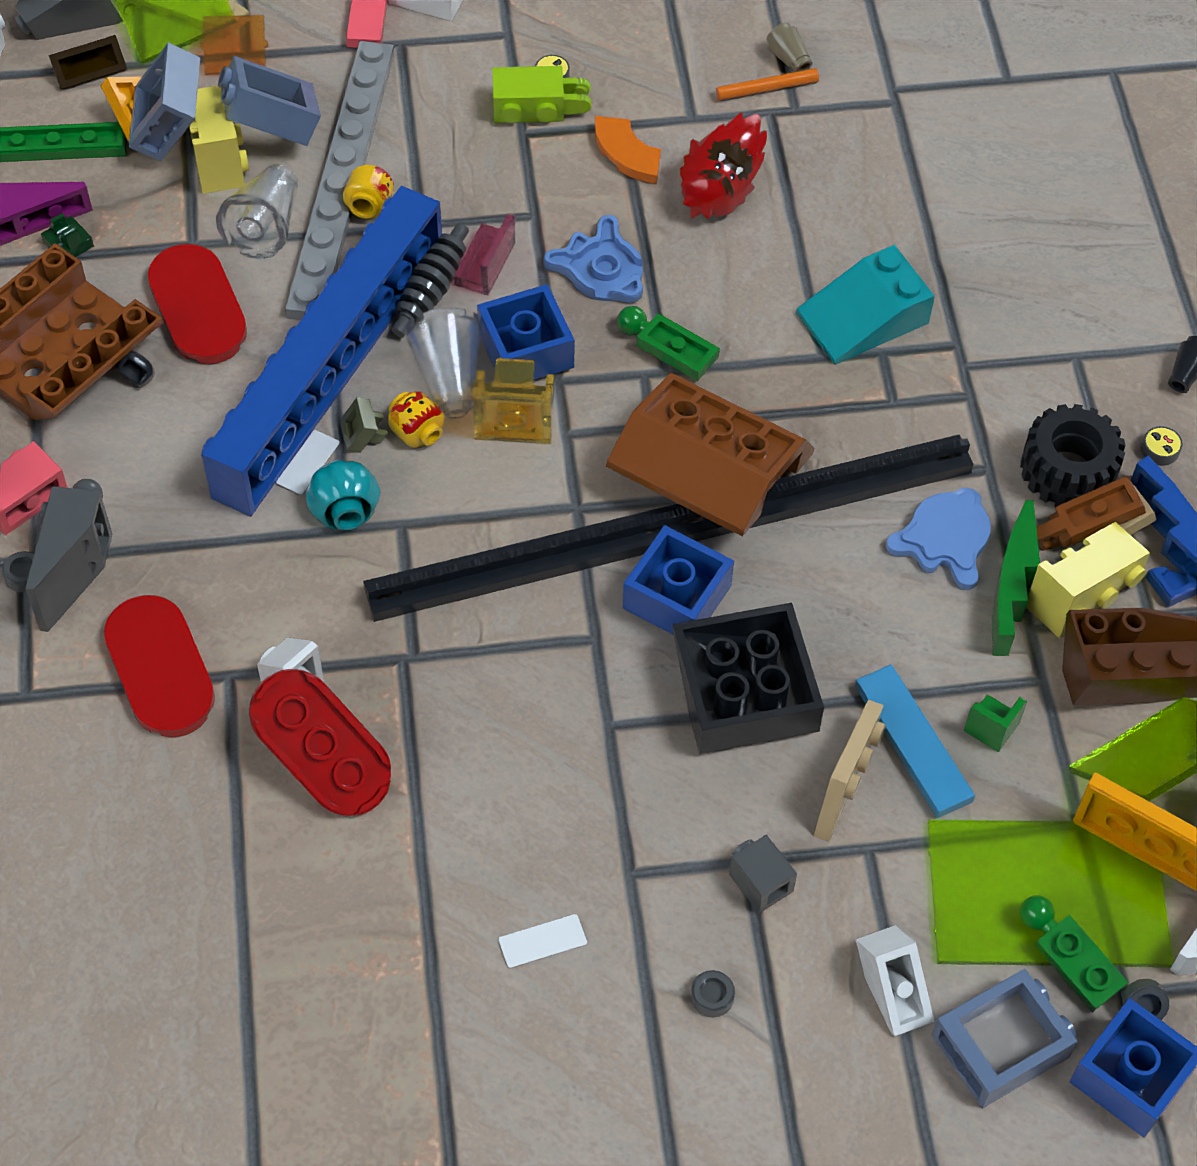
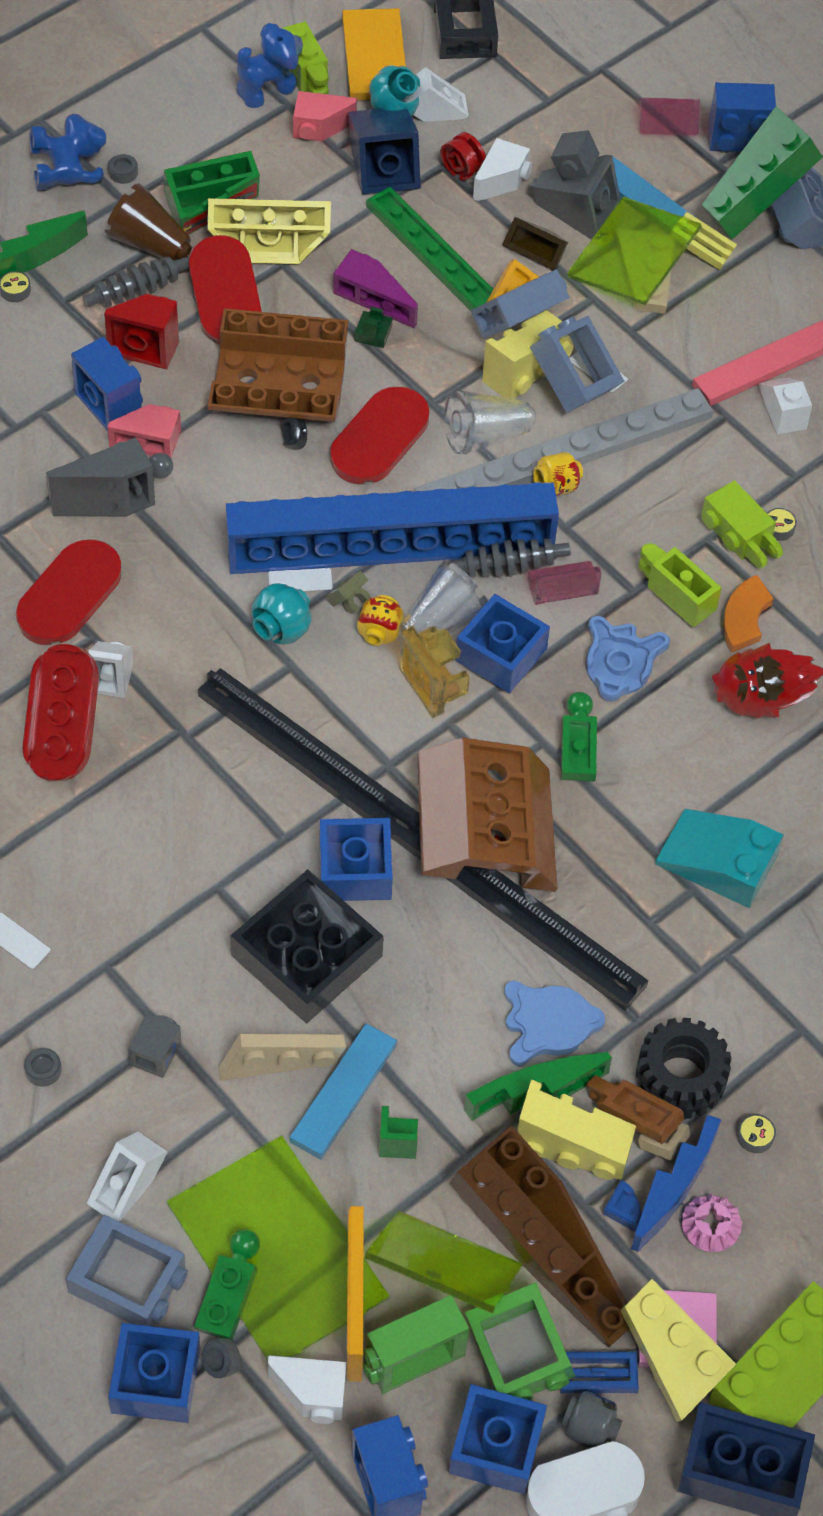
camera: 55 degrees right, 0 degrees up
clear orange piece [200,15,269,75] -> none
none -> lime hinge [638,542,722,628]

